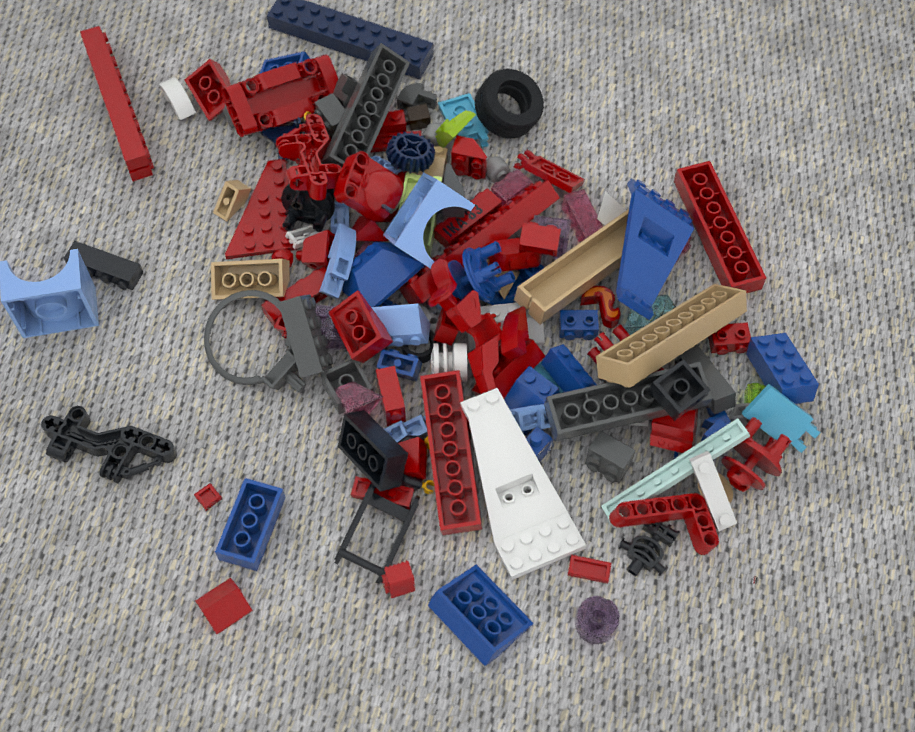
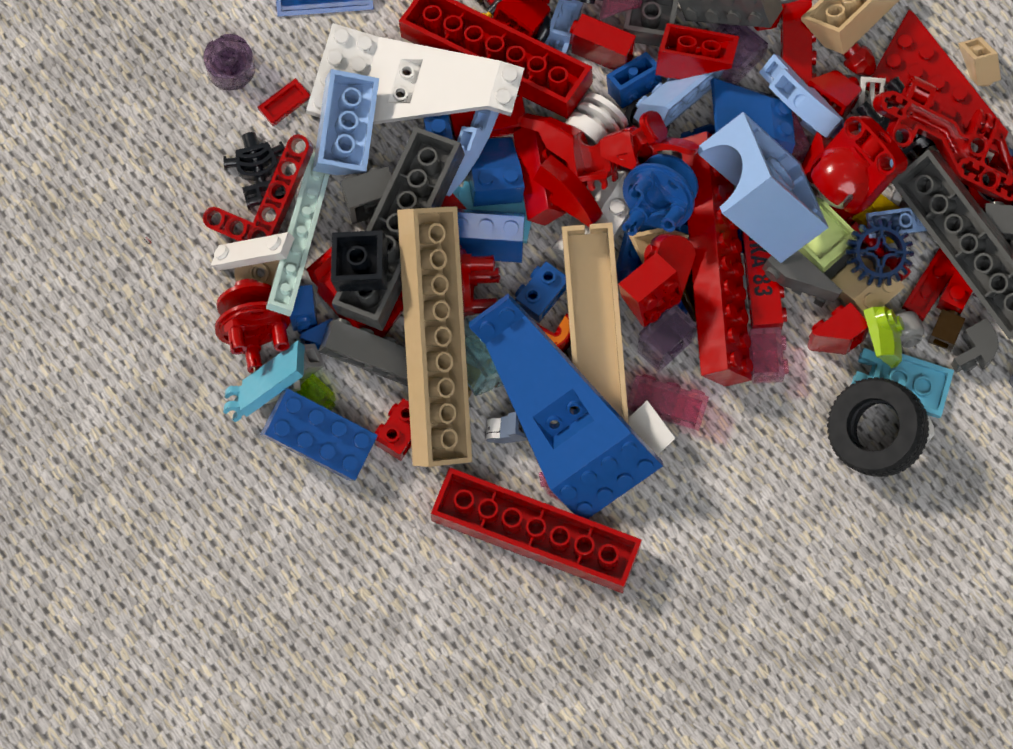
camera: 130 degrees right, 10 degrees up
light grey head [486,156,510,183] -> none
red tile [514,150,585,194] -> none
none -> light blue slope [313,69,379,175]
none -> sand blue leg [486,412,528,444]

